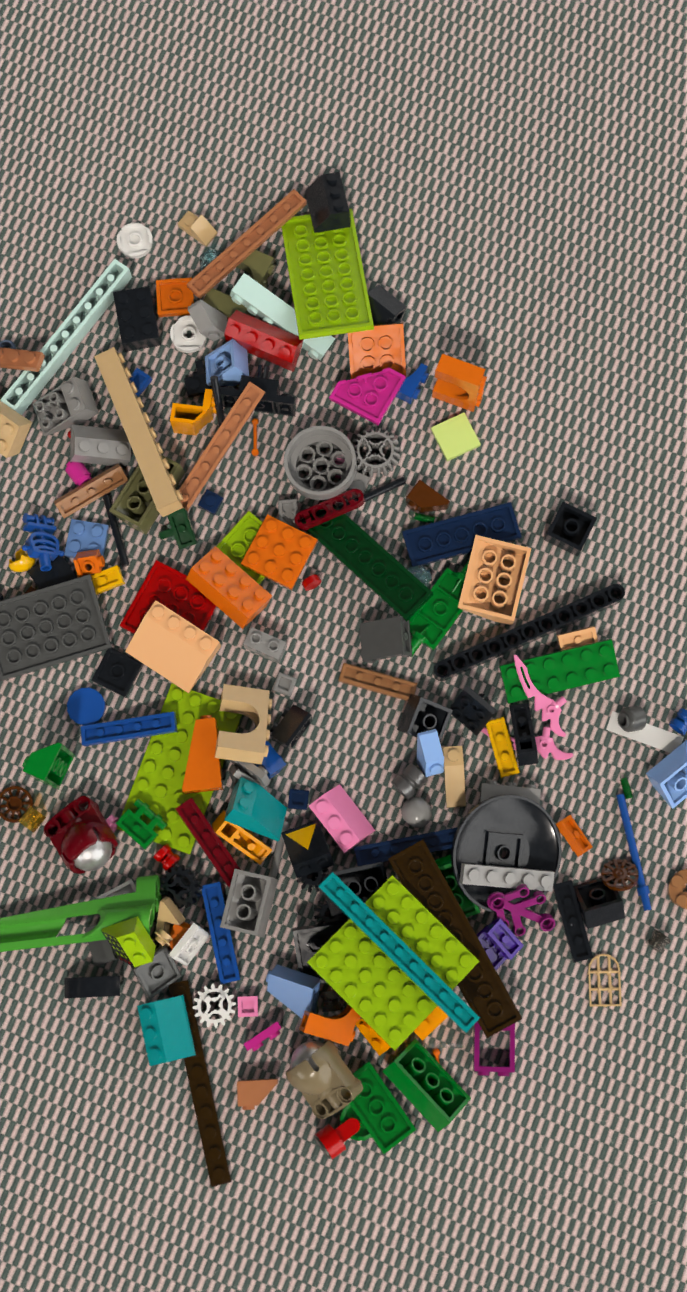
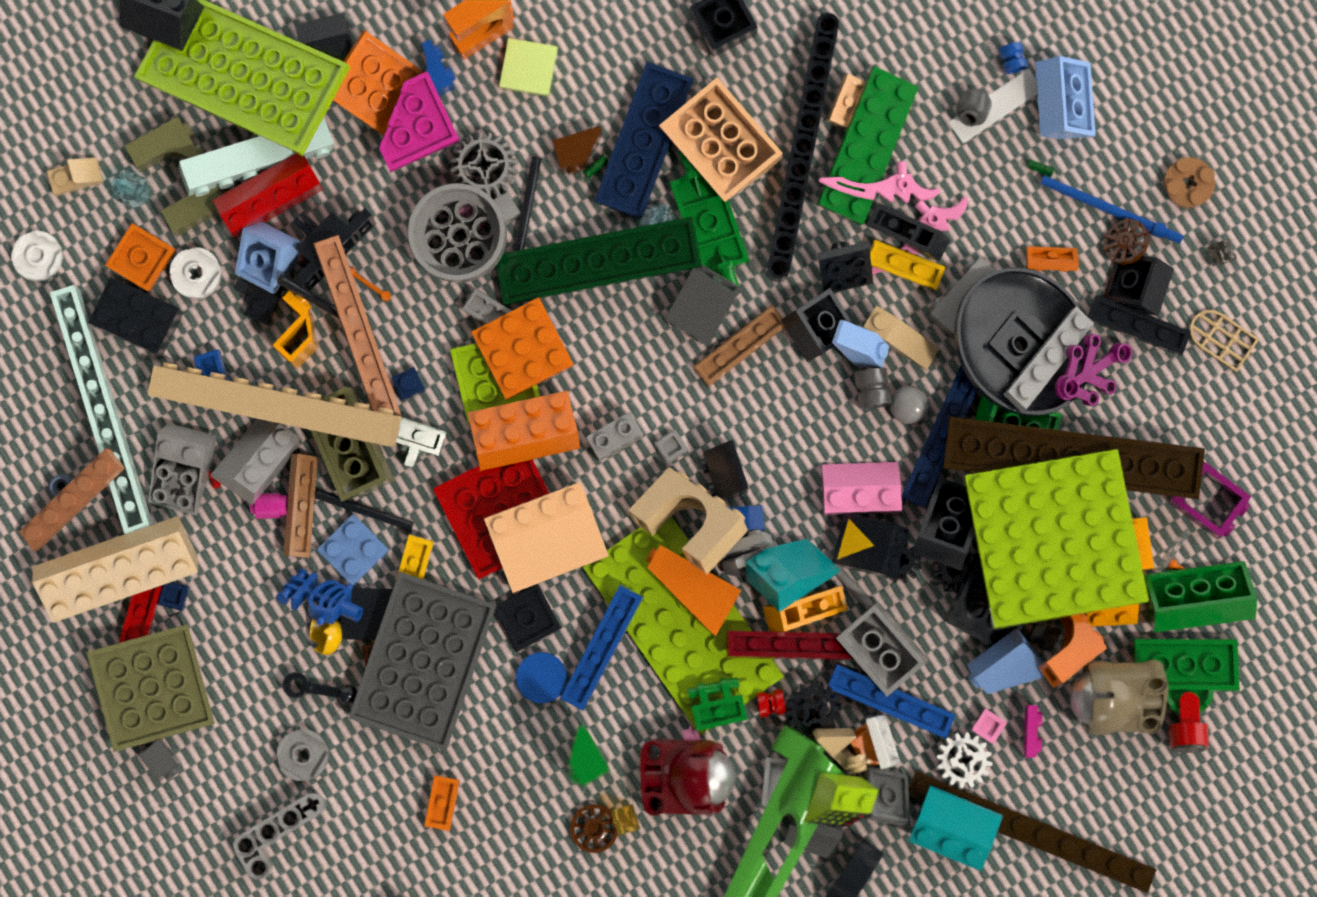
camera: 55 degrees left, 5 degrees up
orange brick [73,549,105,577] -> none
nougat plate [187,189,307,299] -> none
light grey slope [188,299,227,342] -> none
nougat slope [237,1078,278,1110] -> none
dark blue tile [288,789,309,811] -> none
dark red beam [294,489,365,530] -> none
red tile [302,574,322,591] -> none
teal plate [318,872,480,1033] -> none
dark purple slope [477,918,524,970] -> none

